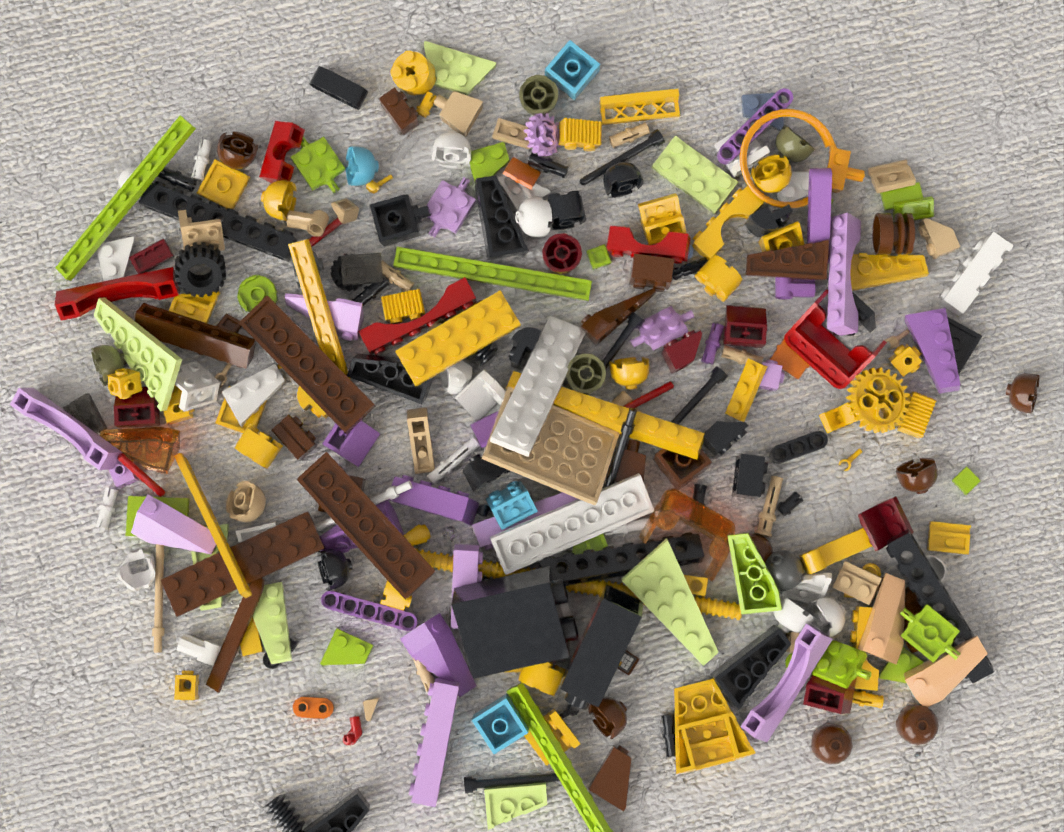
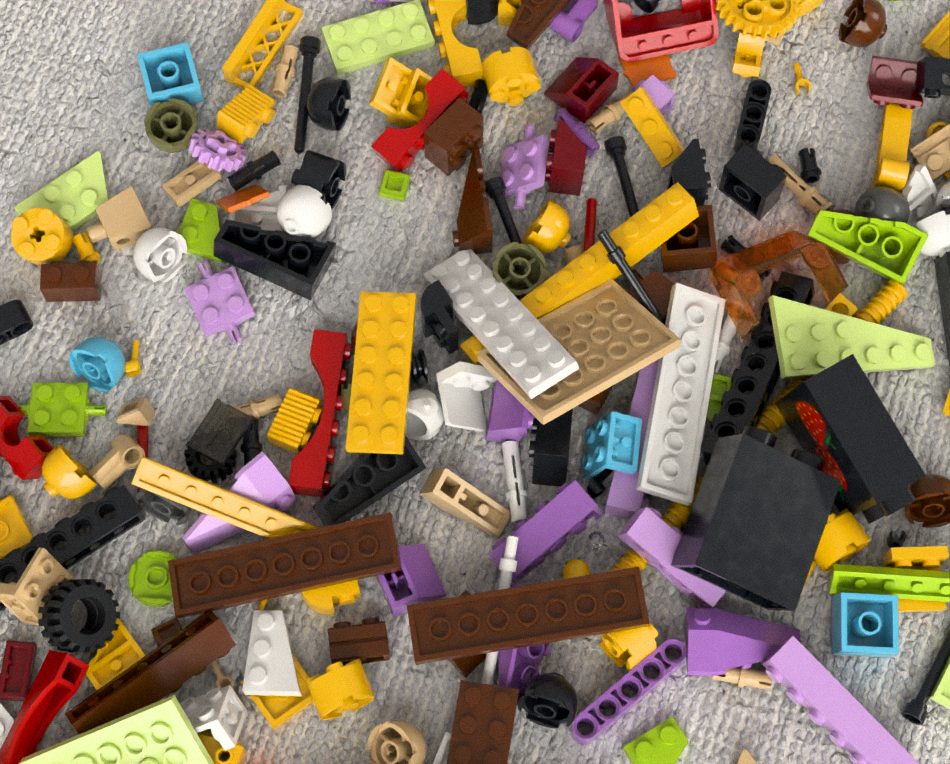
camera: 55 degrees left, 15 degrees down
black hinge [370,194,431,247] -> none
lime plate [393,247,592,301] -> none
dark red cylinder [542,233,582,274] -> none

